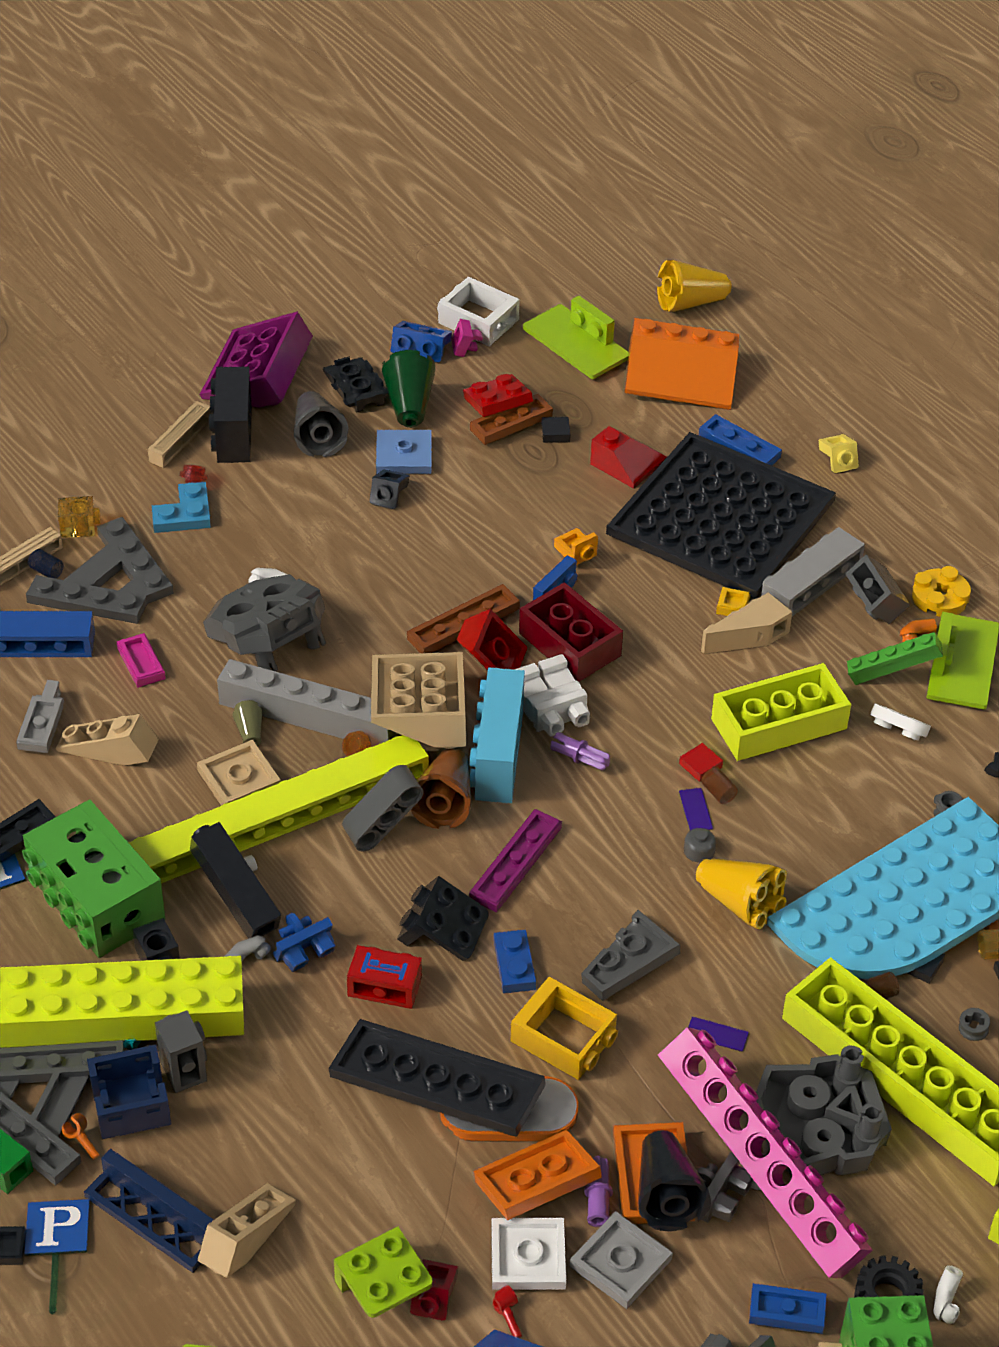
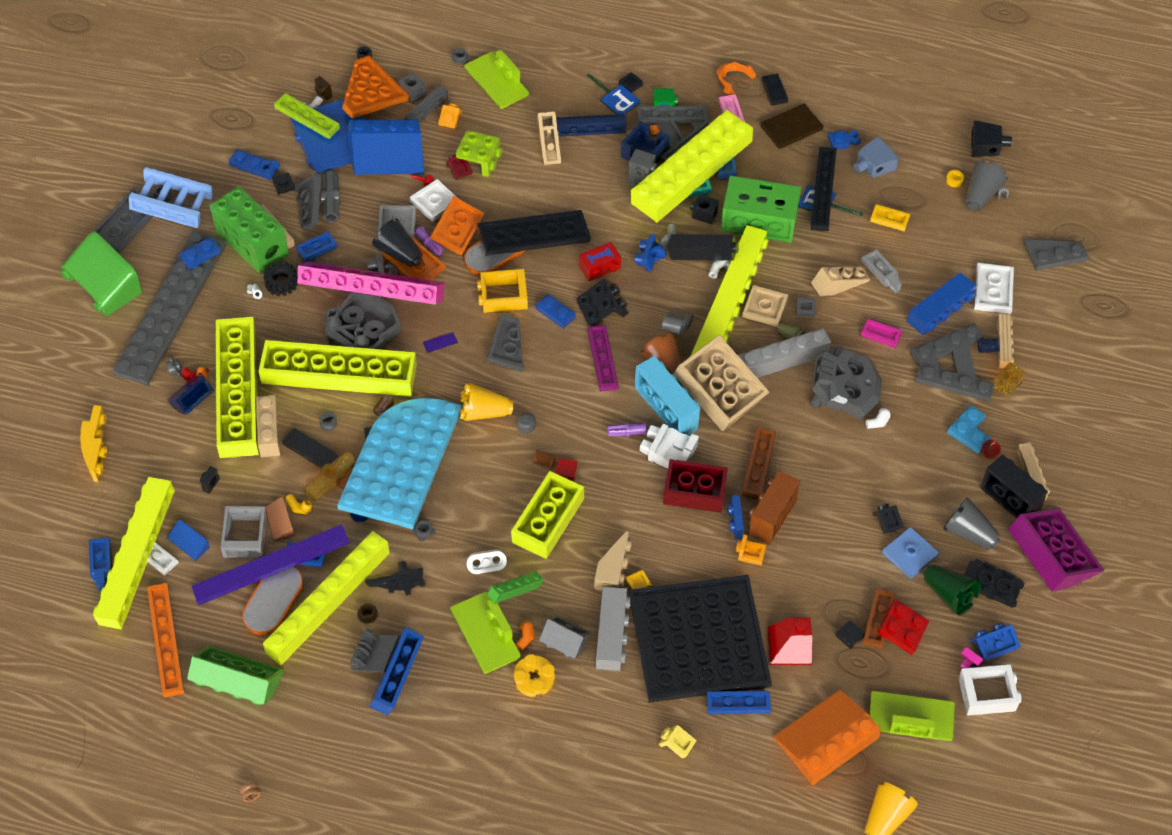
camera: 140 degrees right, 10 degrees up
red slope [456,608,528,671] -> none
dark purple sticker [679,788,713,830] -> none
none -> dark orange brick [748,471,800,545]
none -> dark grey plate [796,297,816,317]

